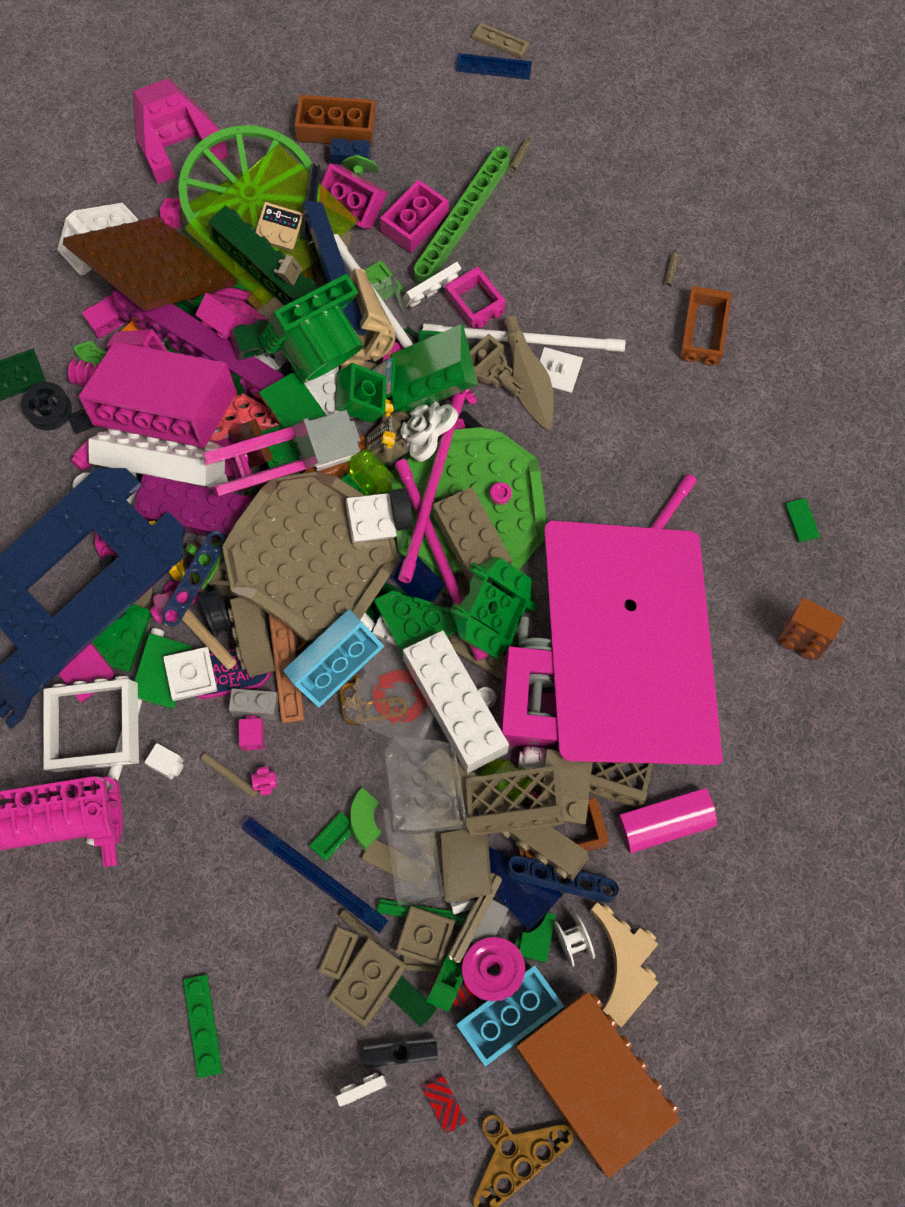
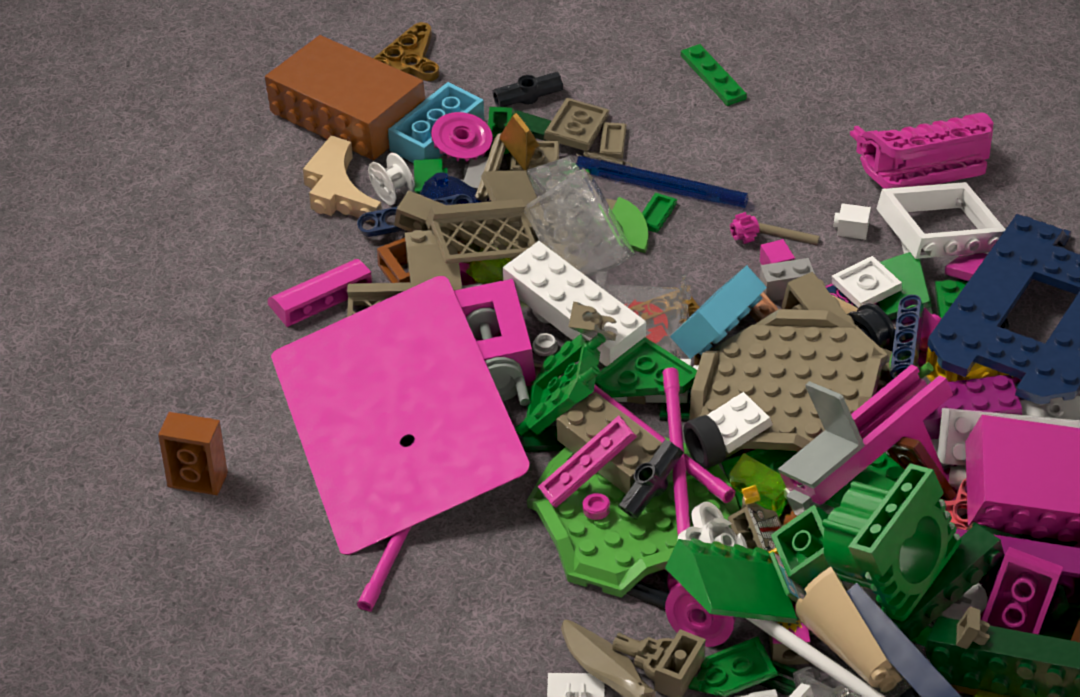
camera: 165 degrees right, 25 degrees down
white plate [336,1073,388,1106] -> none
clear blue brick [393,556,445,602] -> none
tile [422,1076,467,1134] -> none
green tile [784,498,820,543] -> none
none -> pearl gold slope [499,113,540,171]
none -> dark pink tile [538,415,637,508]
none -> dark tan hinge [568,301,617,341]
none -> black piece [618,439,684,520]

